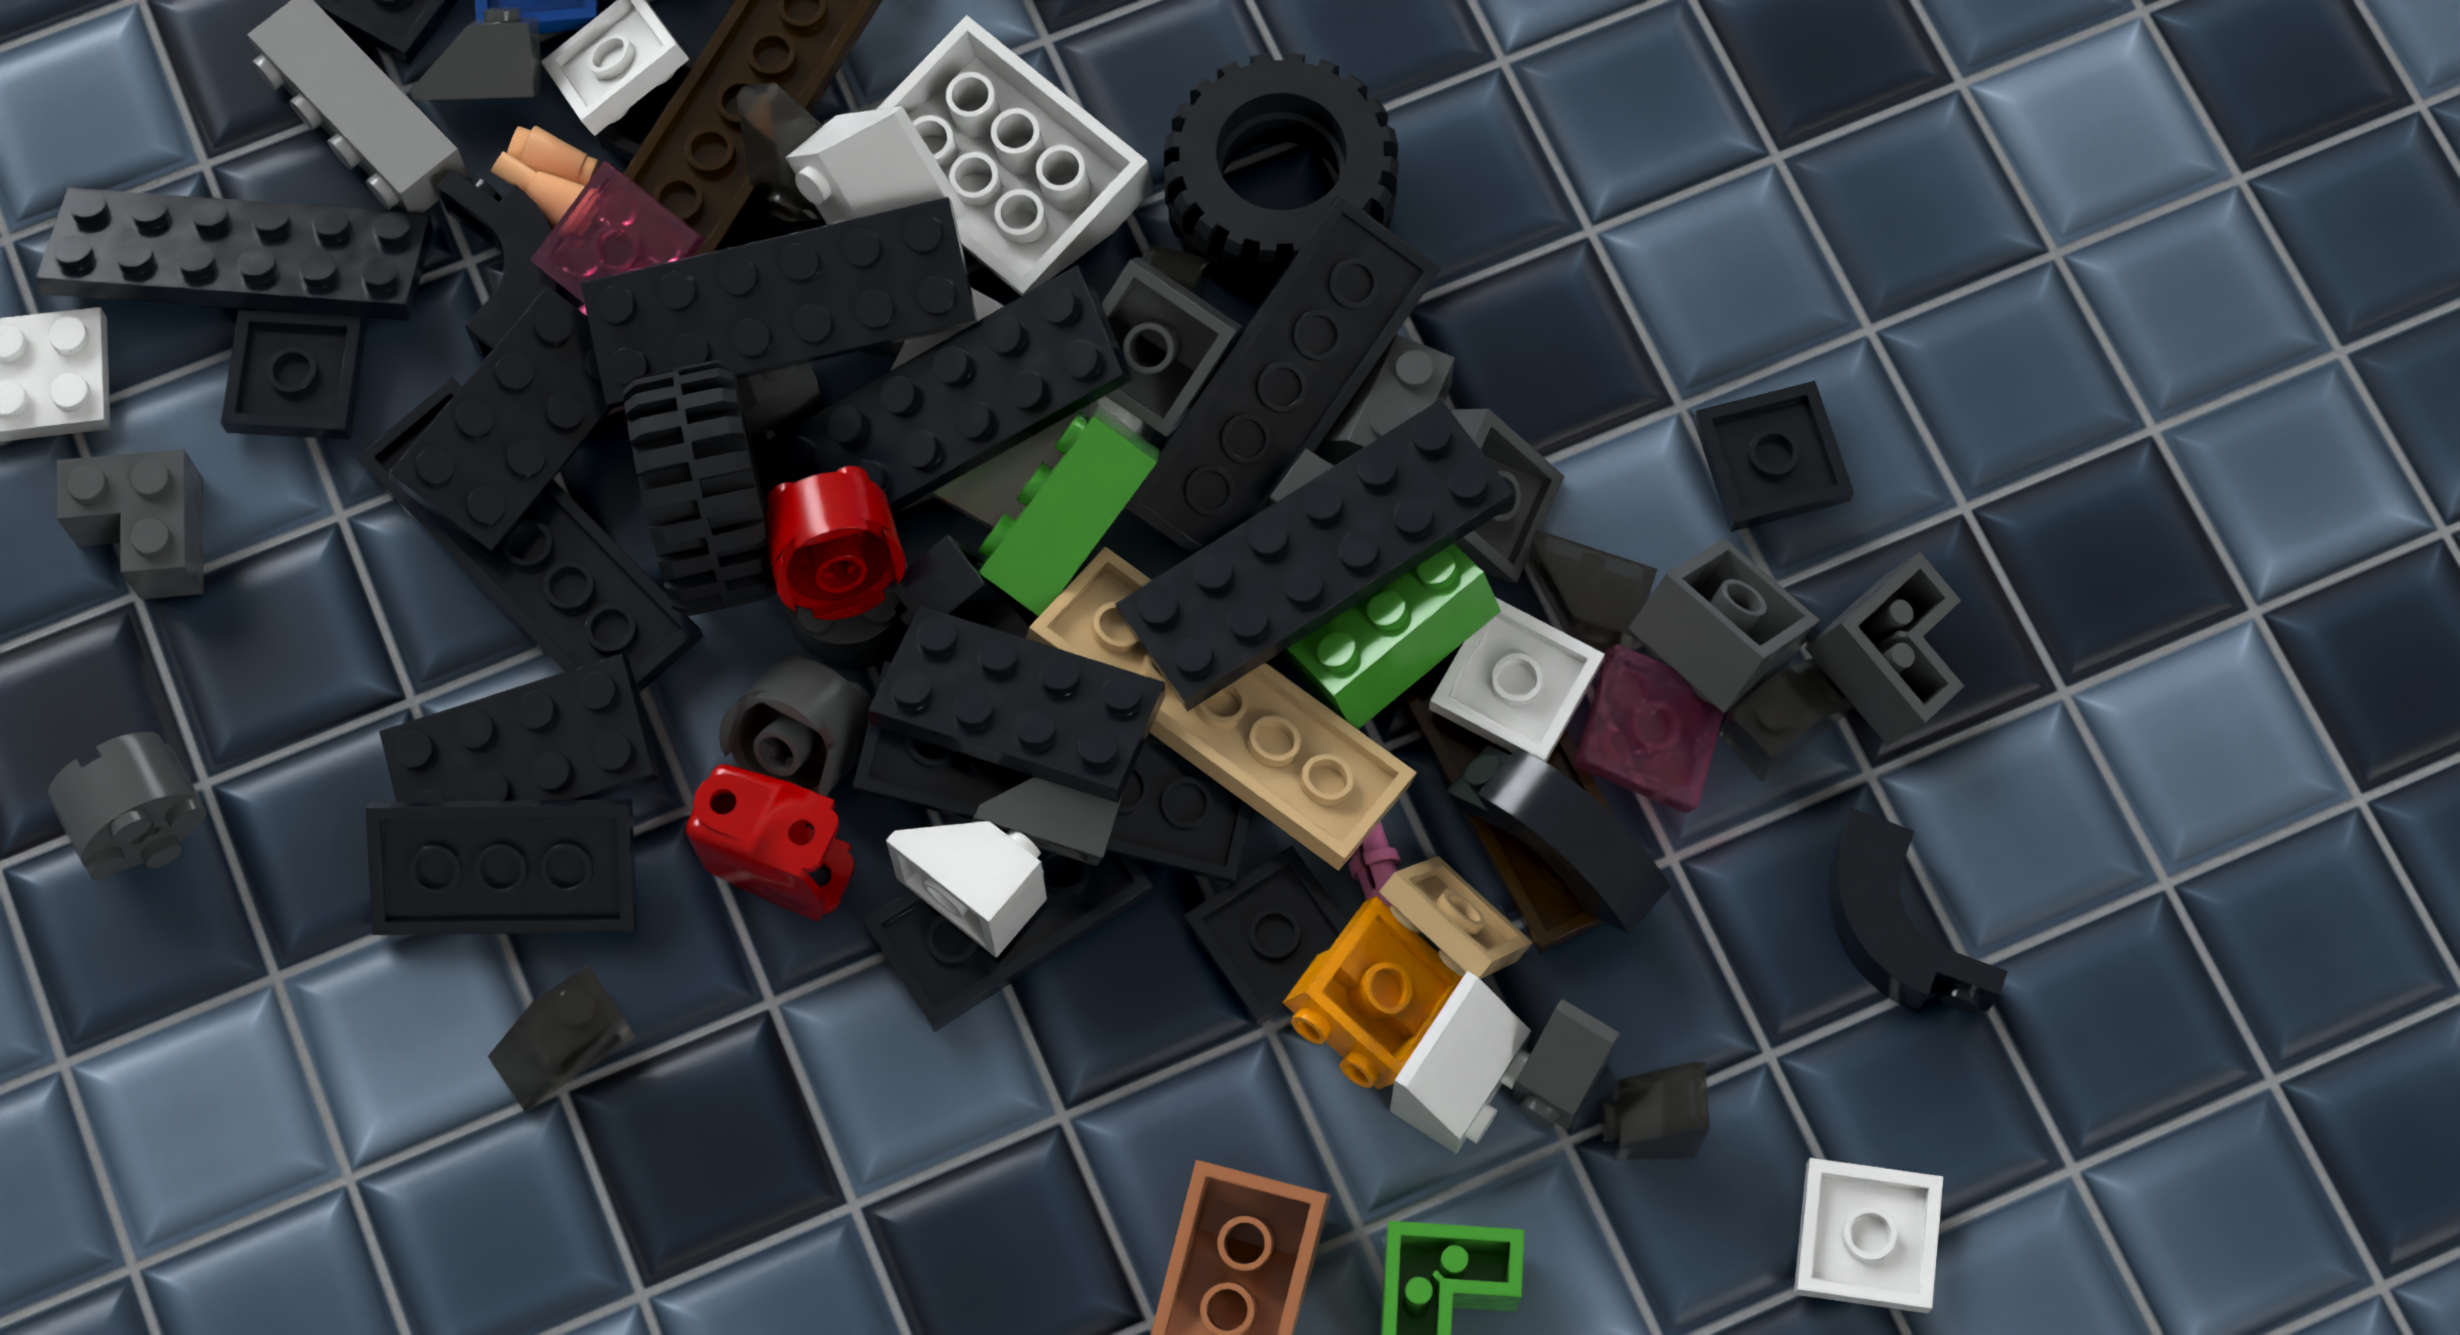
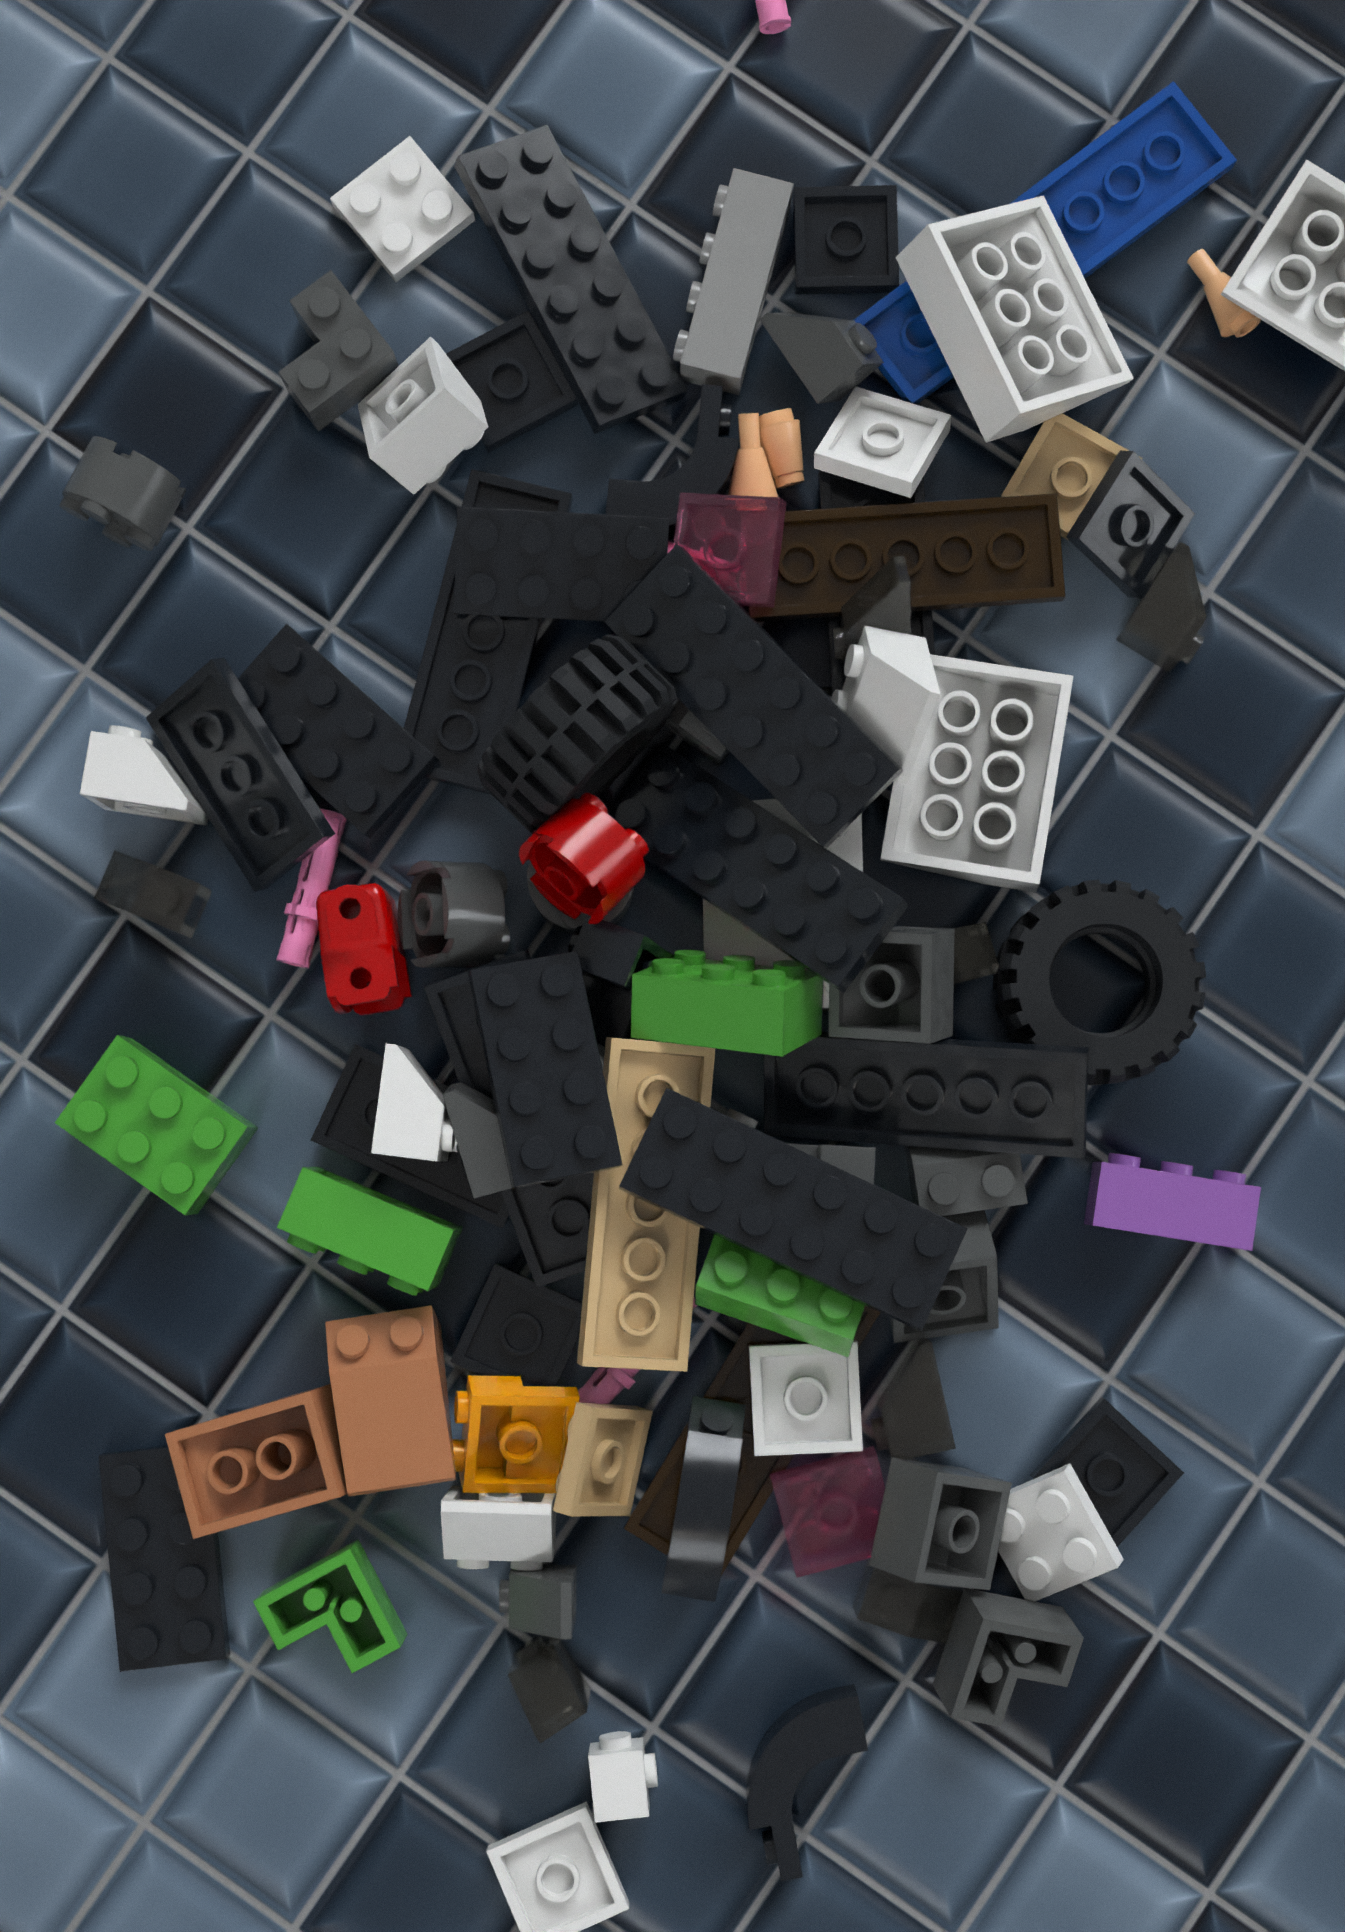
camera: 60 degrees right, 15 degrees up
none -> bright green brick [55,1035,258,1215]
none -> white slope [80,725,208,825]
none -> bright pink pin [276,808,347,969]
none -> bright green brick [277,1167,463,1296]
none -> nougat slope [325,1305,456,1497]
none -> white slope [358,337,488,495]
none -> white brick [588,1731,658,1823]
none -> white plate [998,1463,1124,1602]
none -> medium lavender brick [1084,1153,1261,1251]

